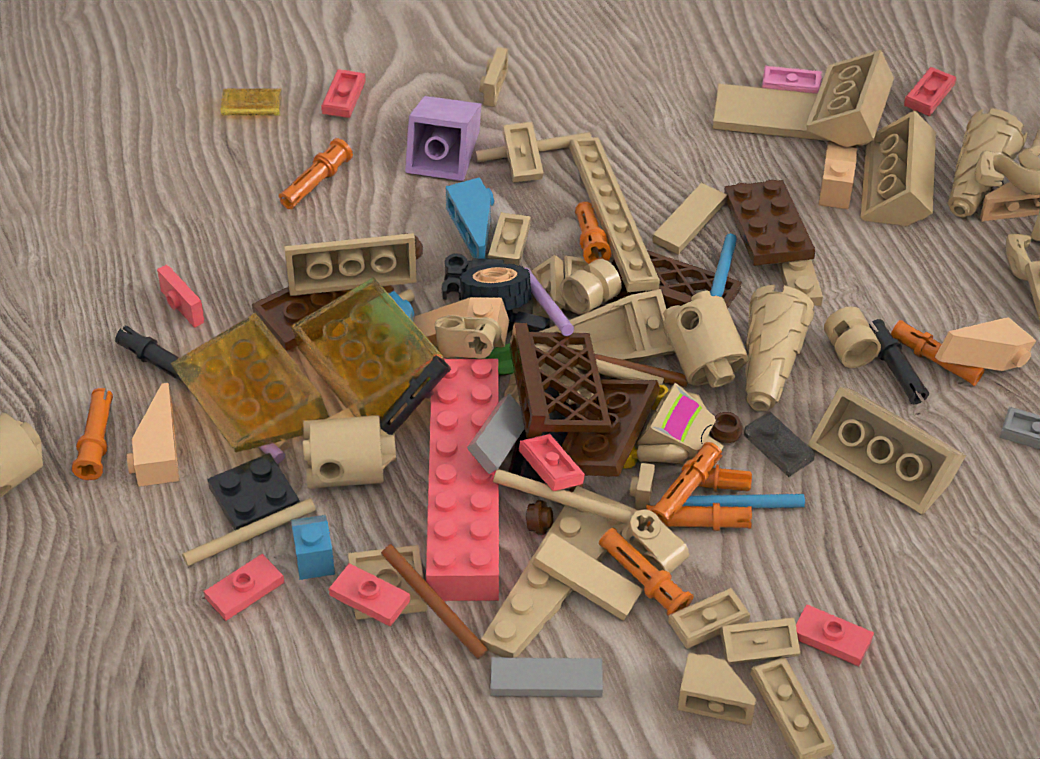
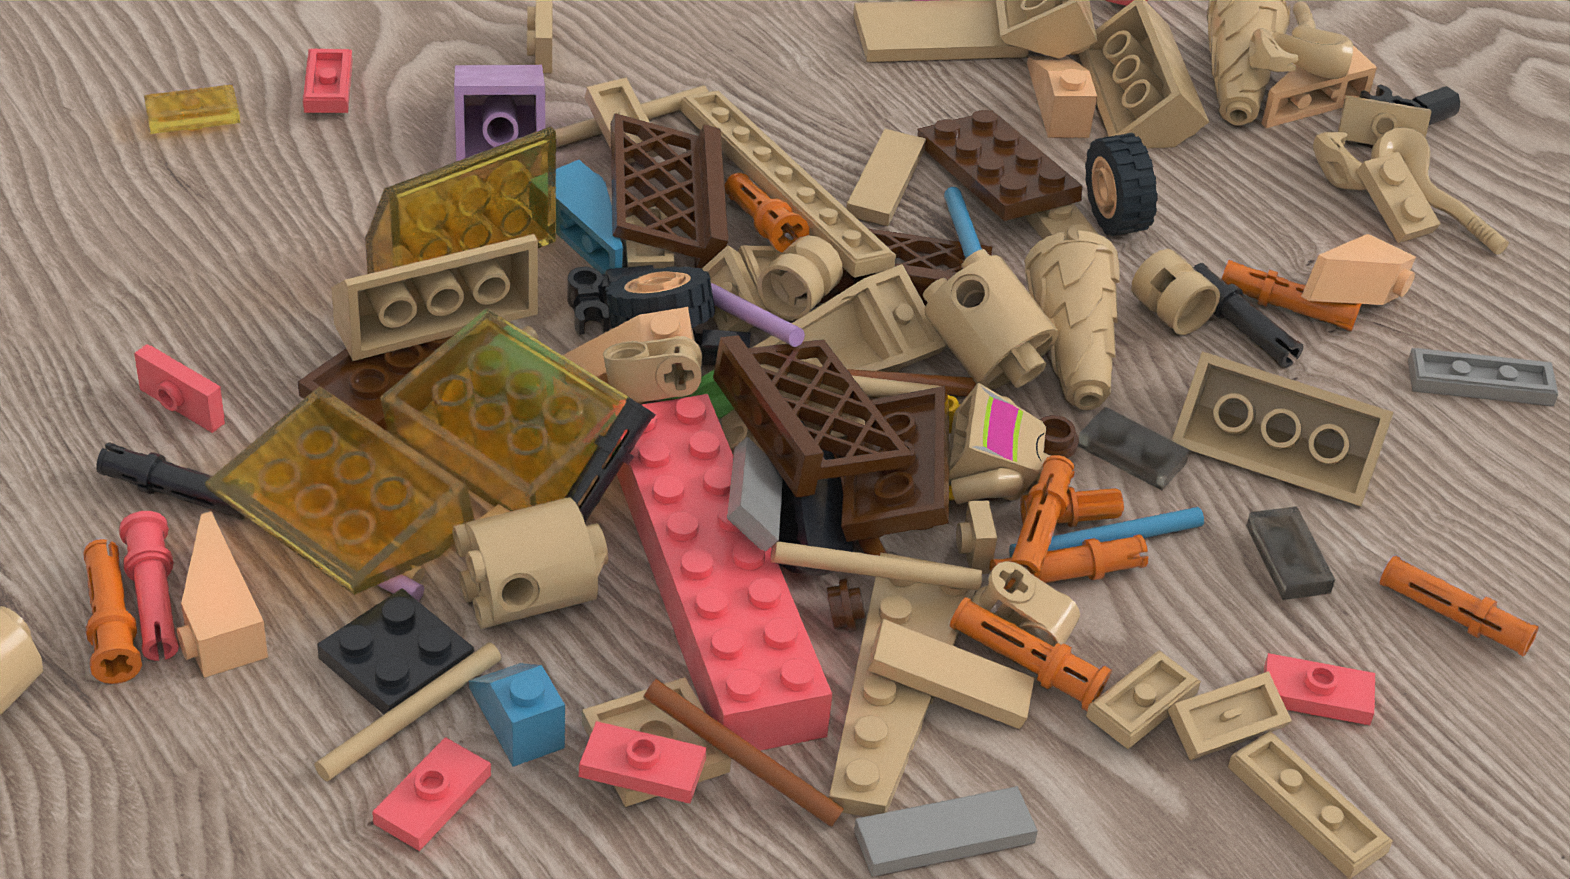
camera: 20 degrees left, 5 degrees down
orange pin [278,138,353,209] -> none
coral plate [519,434,585,491] -> none
tan slope [678,653,756,725] -> none
none -> coral pin [119,511,179,661]
none -> clear yellow slope [365,126,556,274]
none -> reddish brown fence [610,113,728,269]
none -> black wheel [1085,133,1158,236]
none -> clear smoke plate [1246,506,1335,600]
none -> orange pin [1380,556,1539,656]

